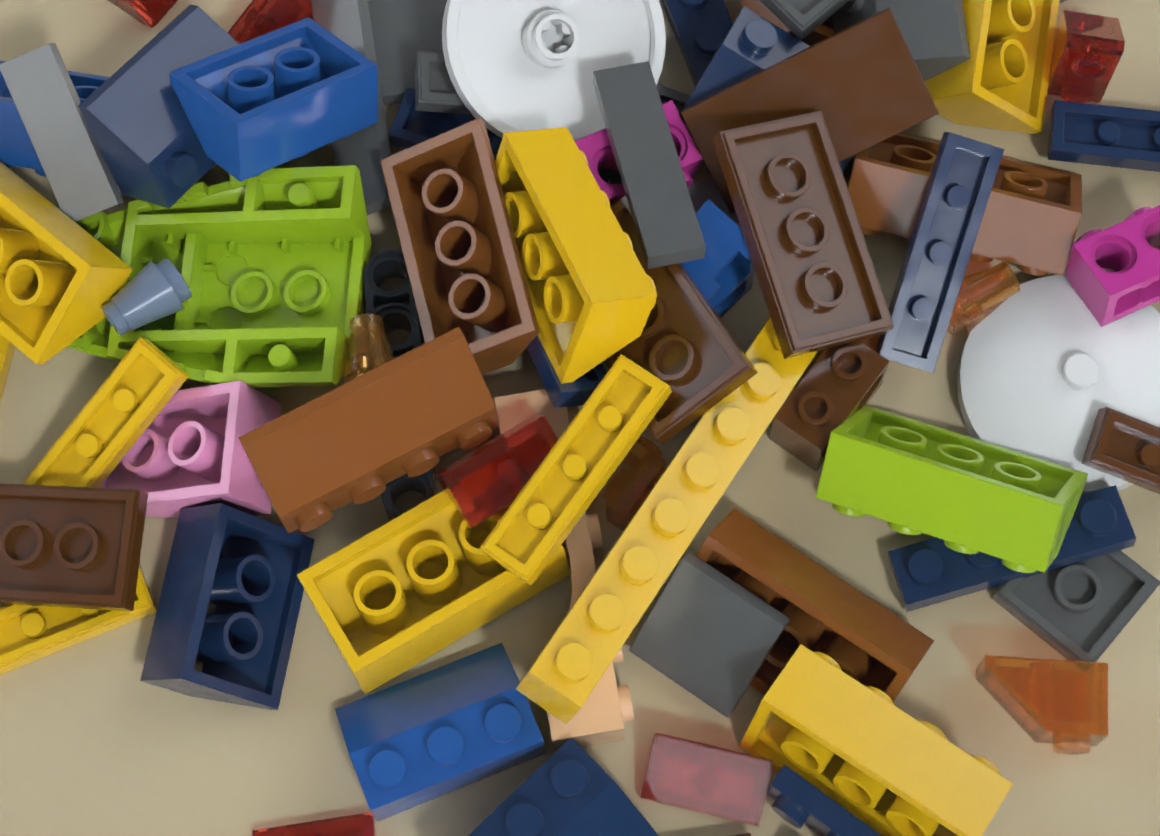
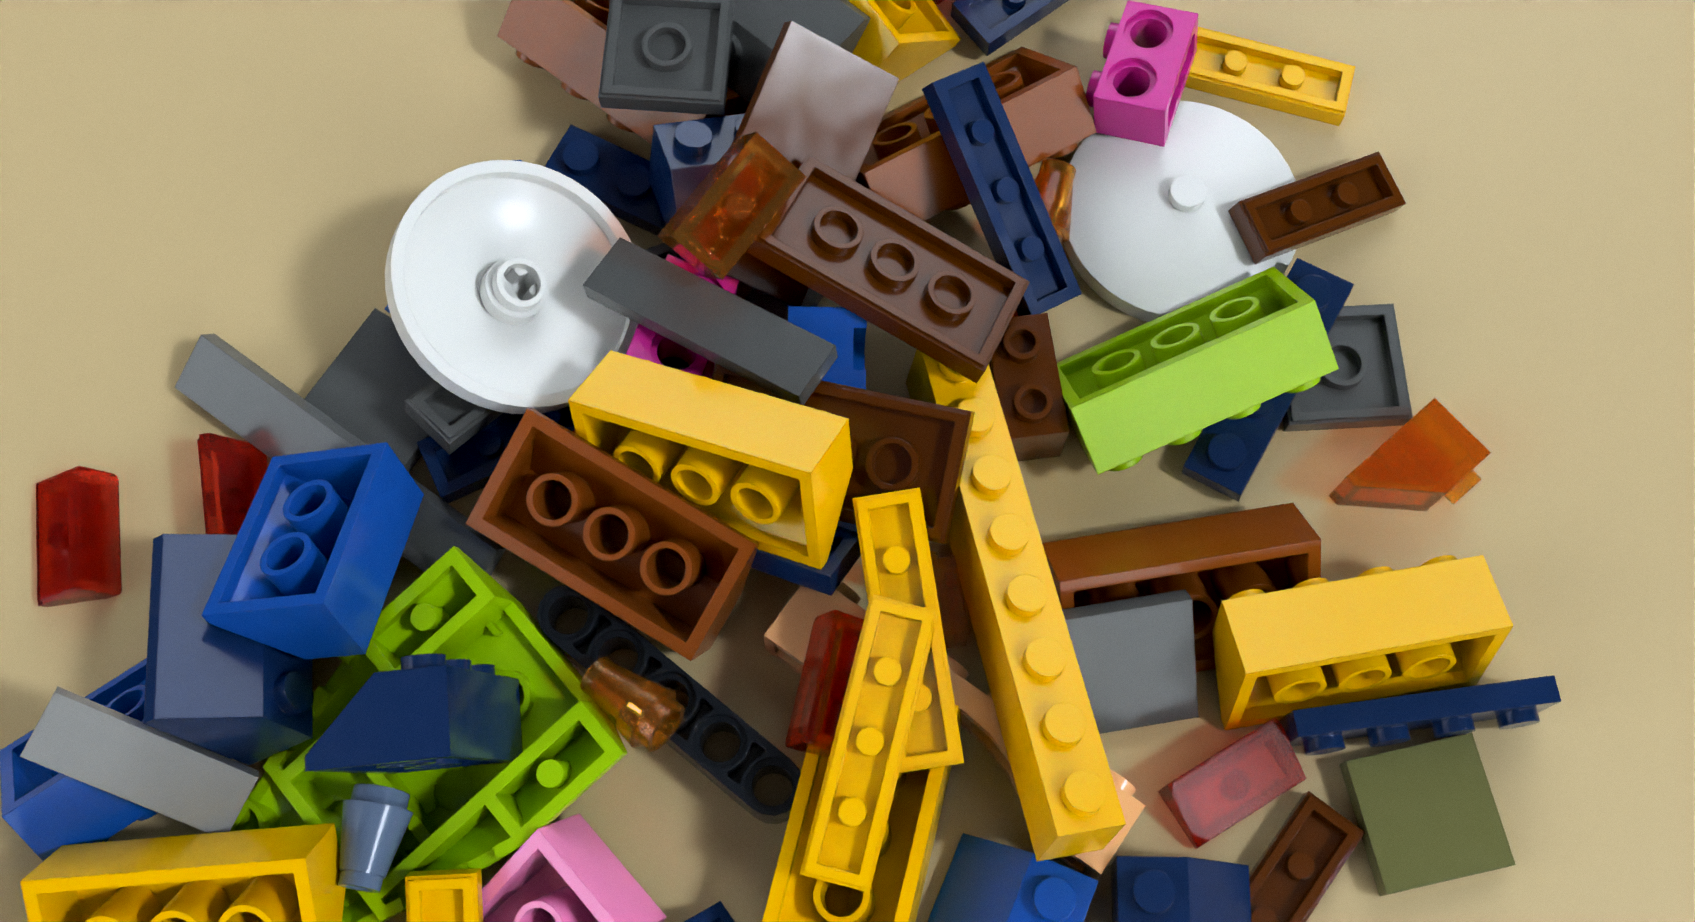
camera: 50 degrees left, 0 degrees up
dark orange slope [238,327,499,534] -> none
none -> dark blue slope [305,654,523,774]
none -> clear orange brick [657,132,807,280]
none -> yellow tile [800,594,939,893]

